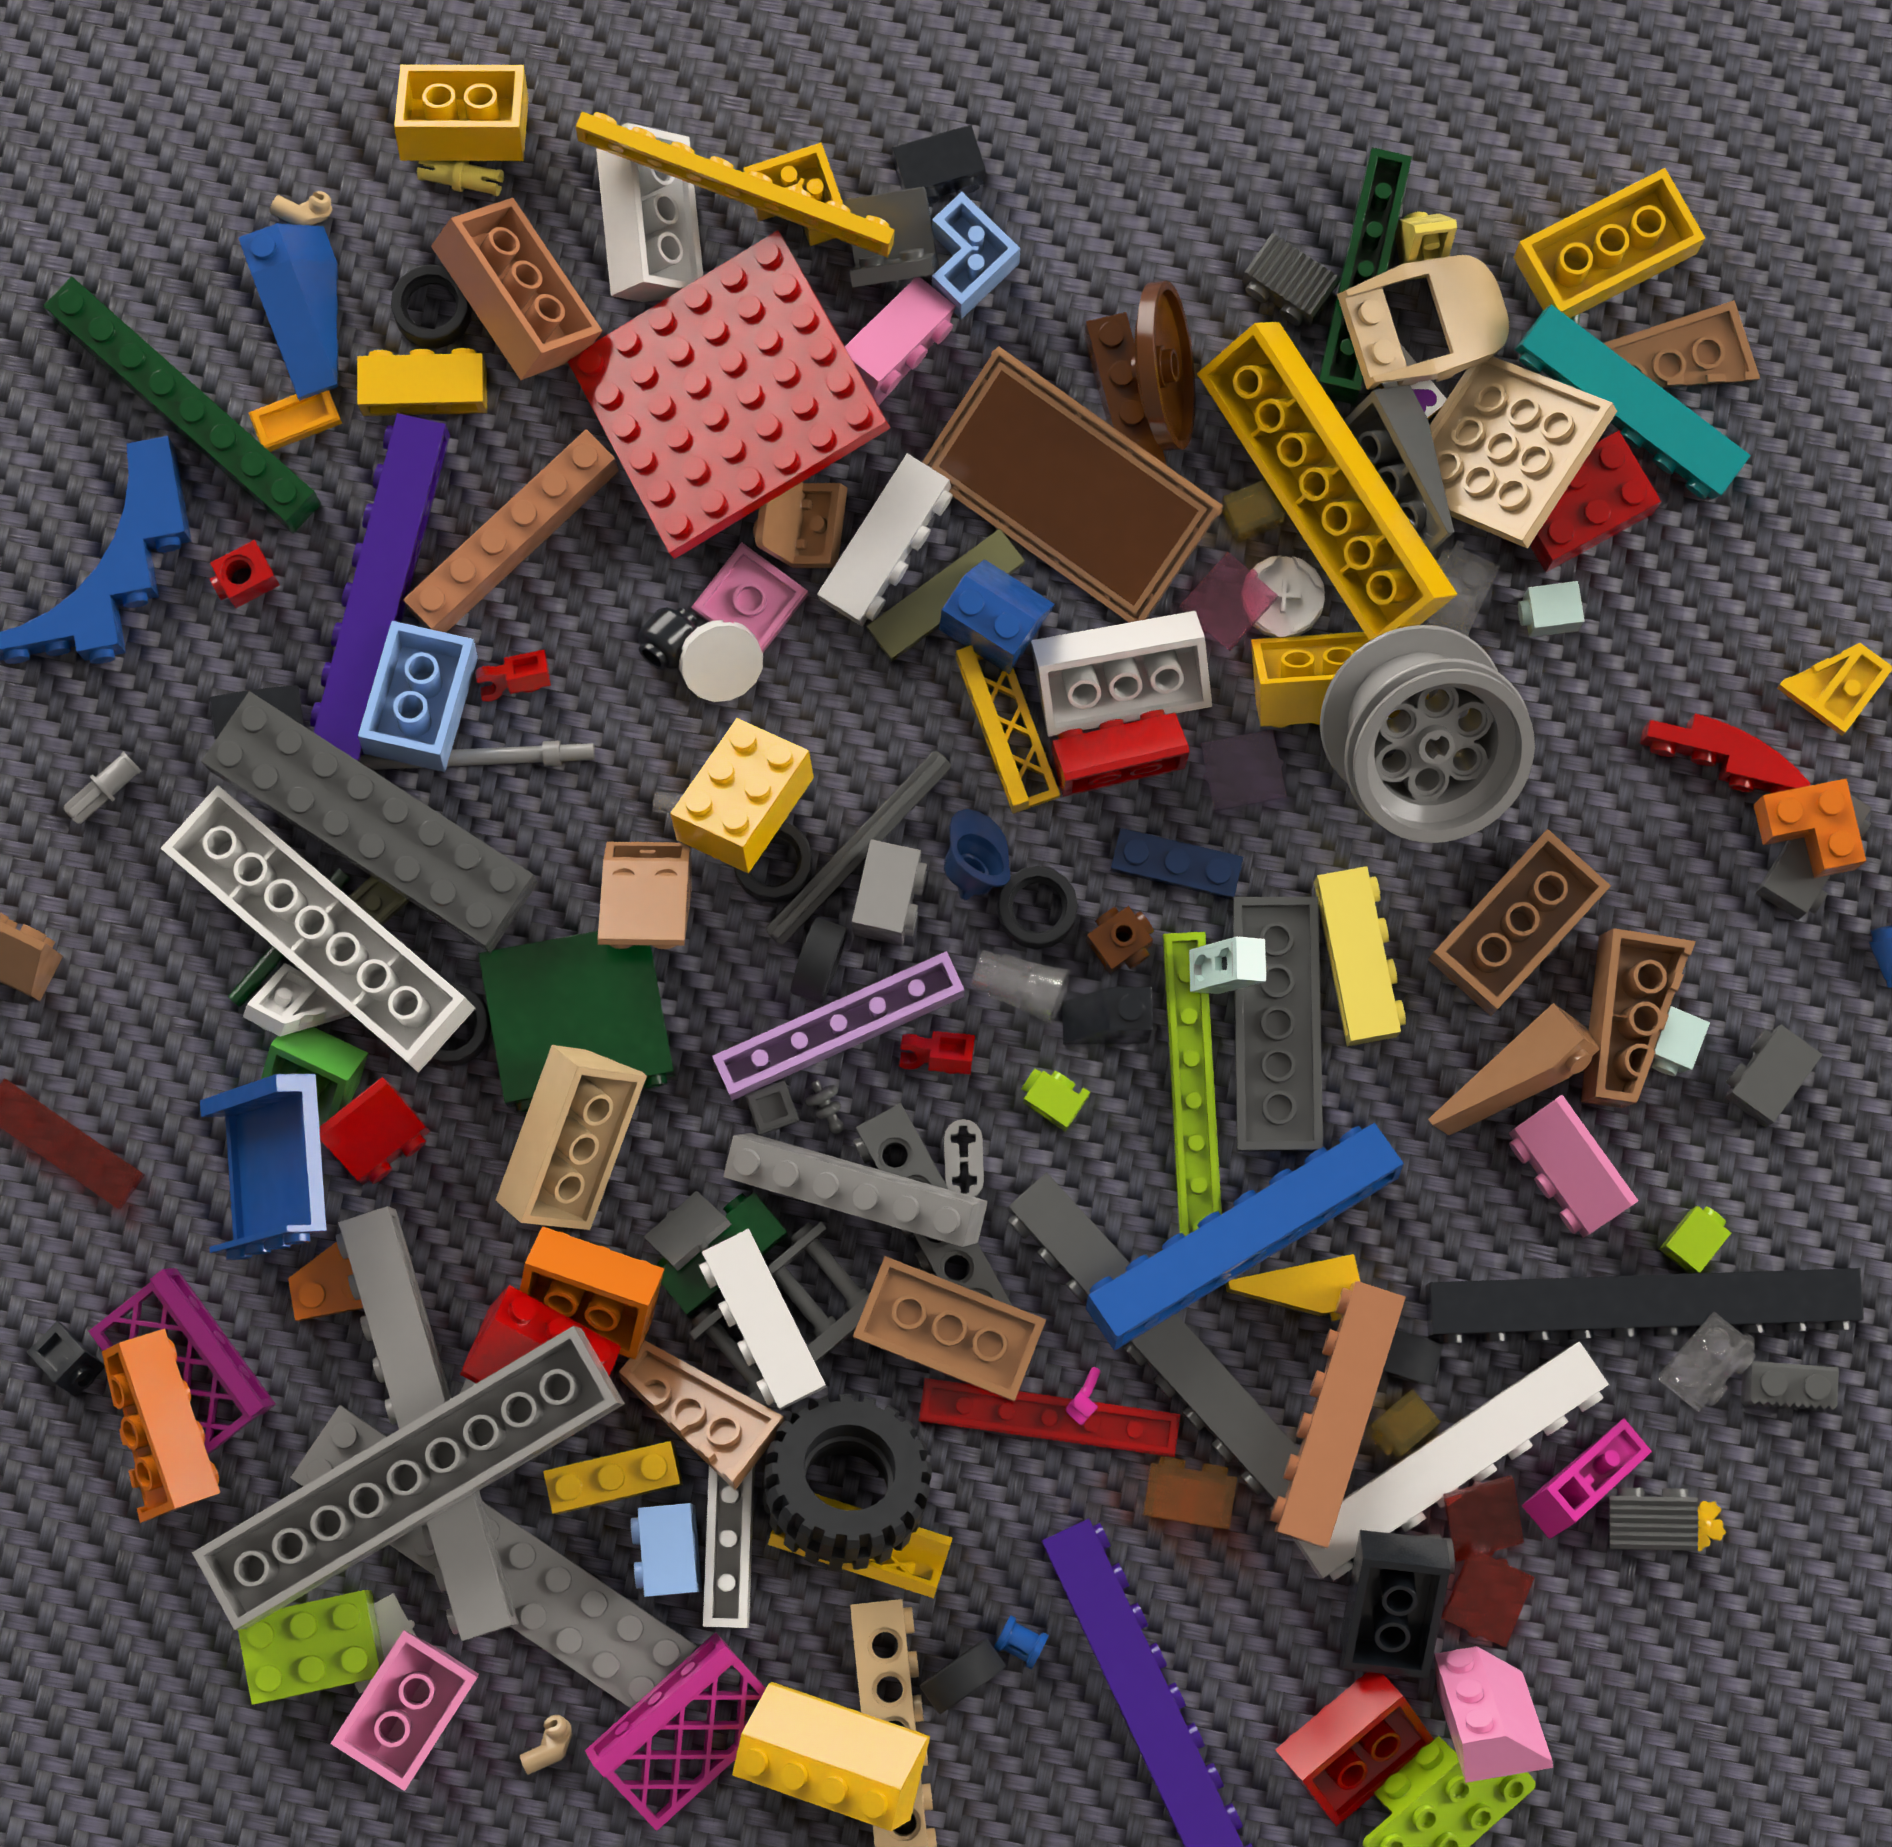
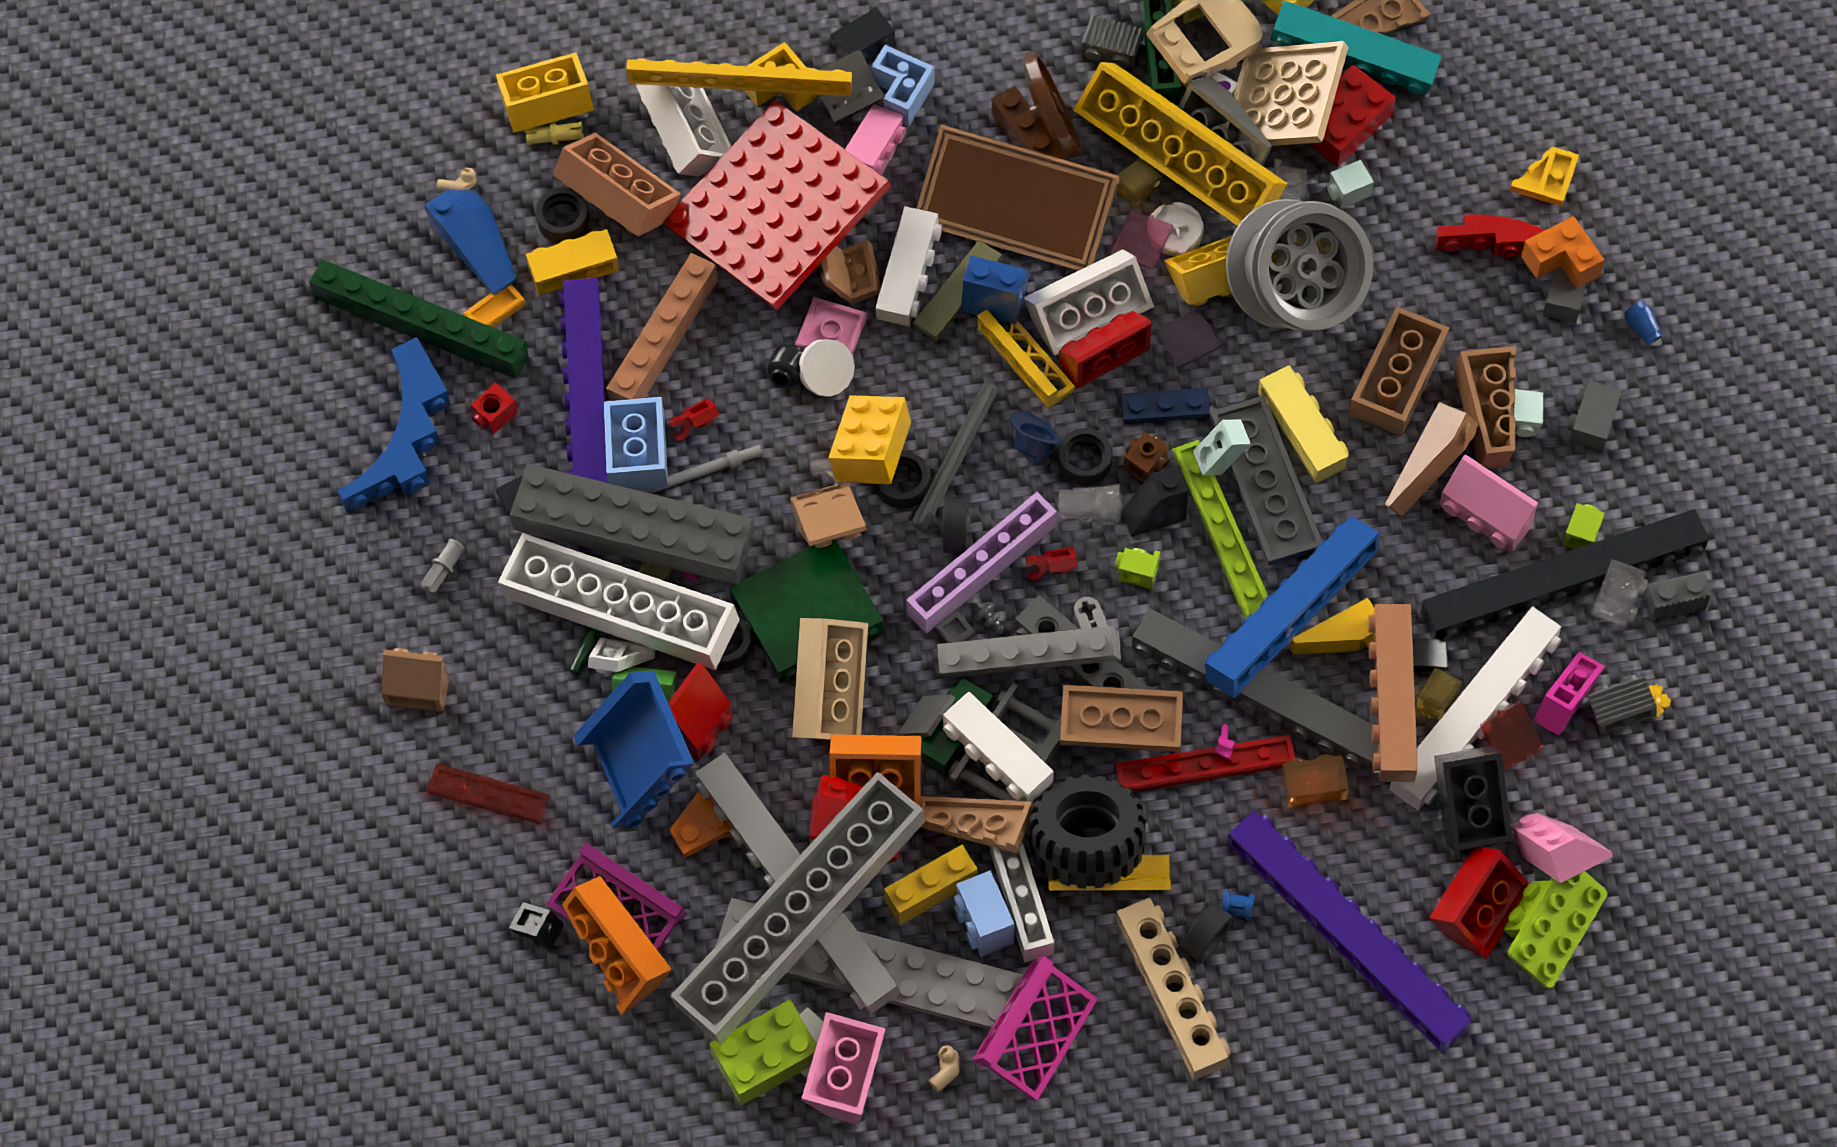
camera: 15 degrees left, 15 degrees down
yellow slope [732,1682,930,1831] -> none
light grey brick [852,839,927,946] -> none
clear red piece [1441,1548,1535,1647] -> none

